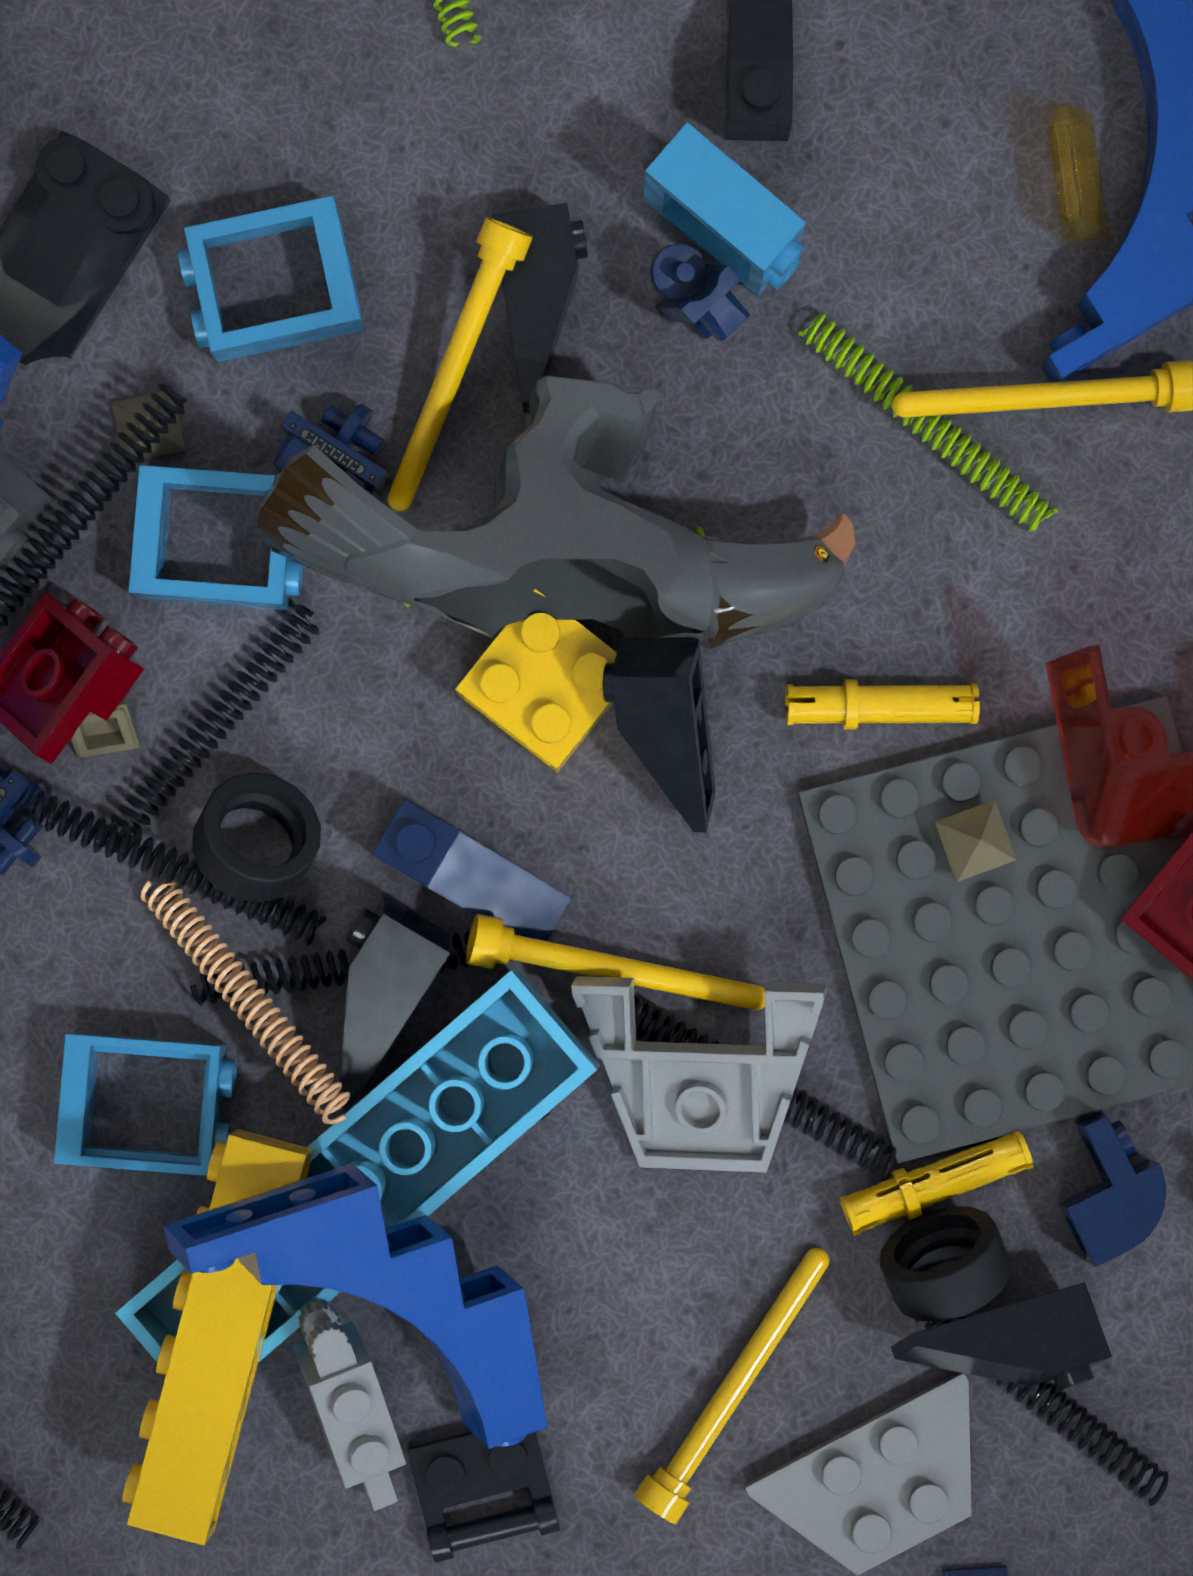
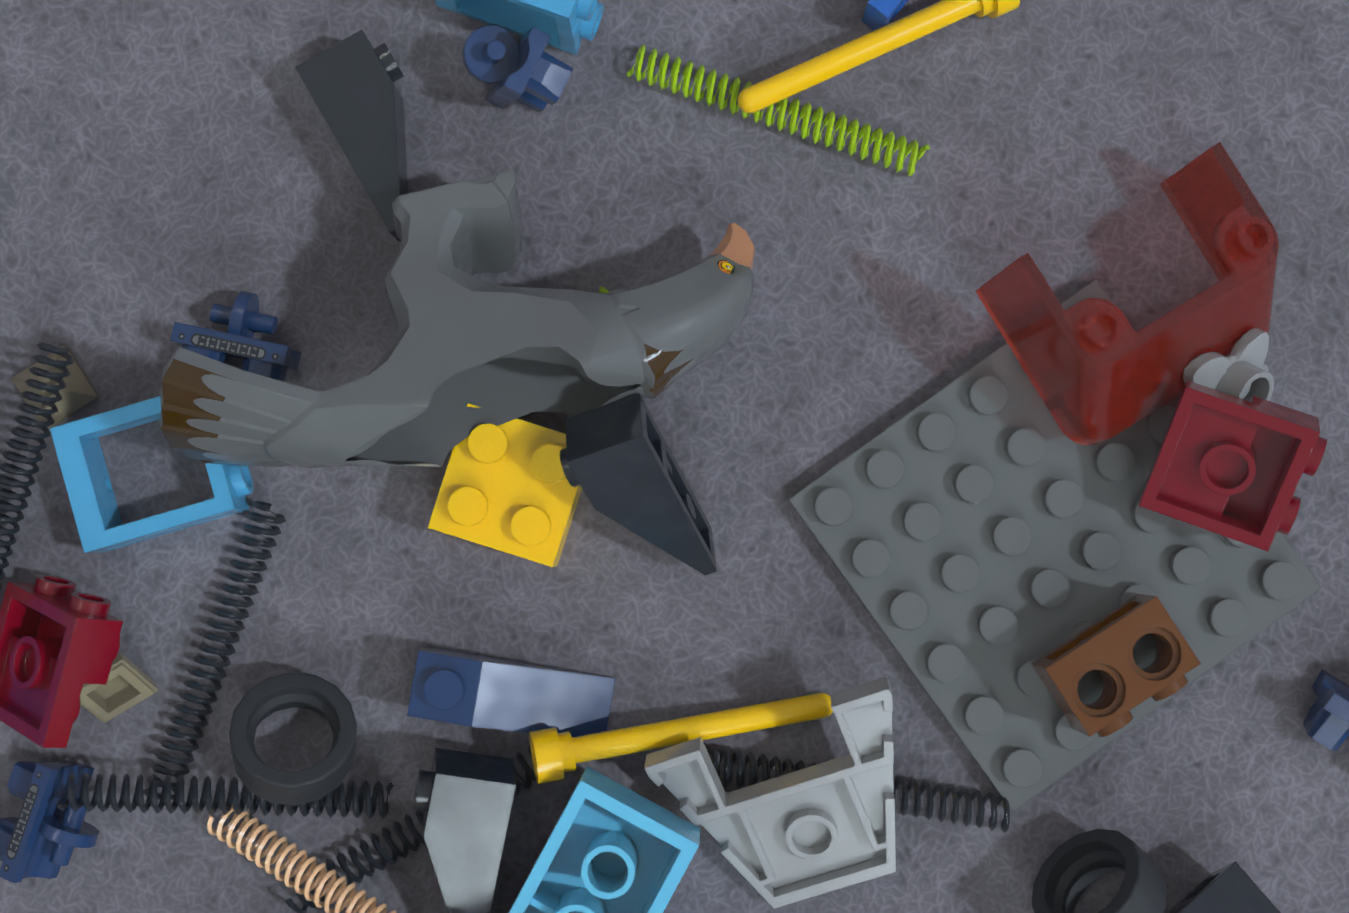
camera: 20 degrees left, 0 degrees up
dark azure window [177,195,365,362] -> none
yellow piece [387,217,533,511] -> none
yellow pin [785,679,980,730] -> none
yellow pin [839,1130,1034,1236] -> none
dark tan slope [934,800,1017,882] -> none
dark blue brick [1058,1113,1166,1267] -> none
none -> reddish brown brick [1031,594,1201,737]

